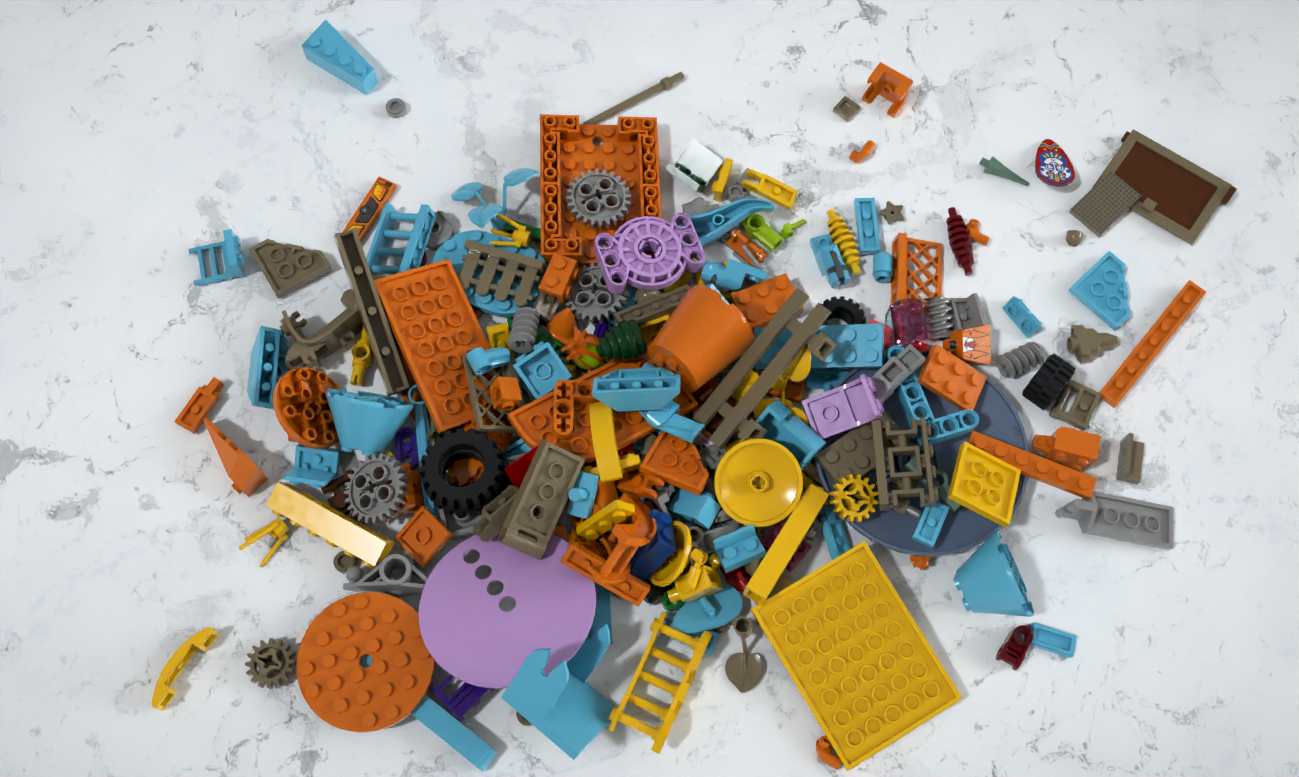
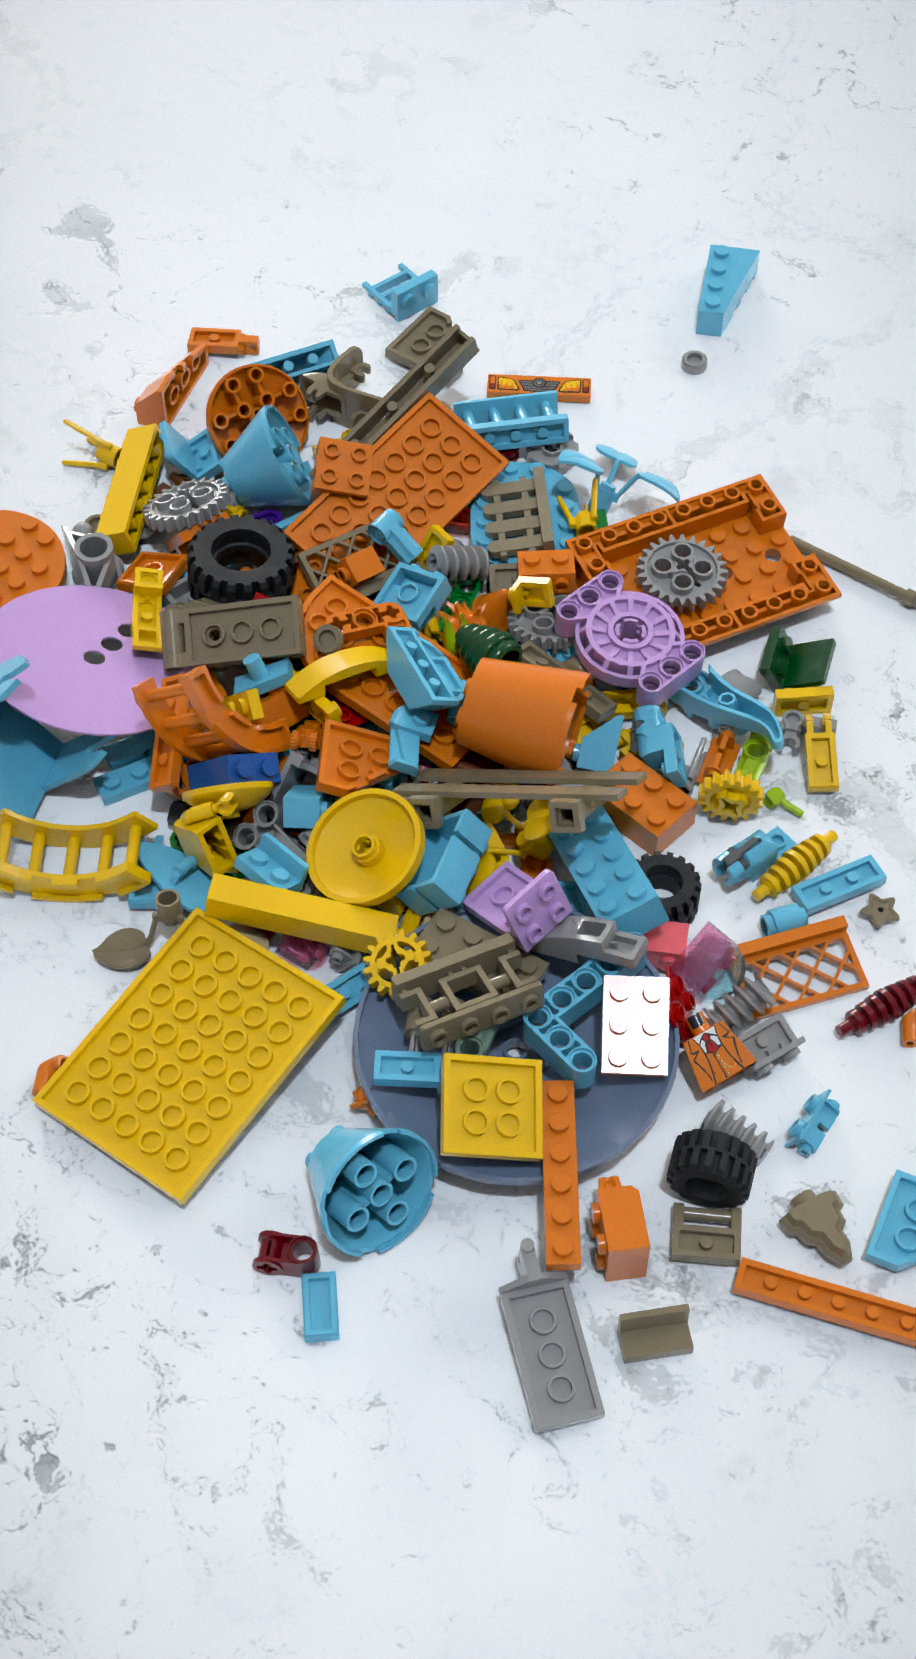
camera: 70 degrees right, 15 degrees down
none -> yellow slope [131,567,164,652]
none -> orange bracket [310,436,374,501]
none -> dark tan tile [313,624,344,654]
none -> yellow bracket [508,576,555,614]
none -> yellow gear [698,769,764,822]

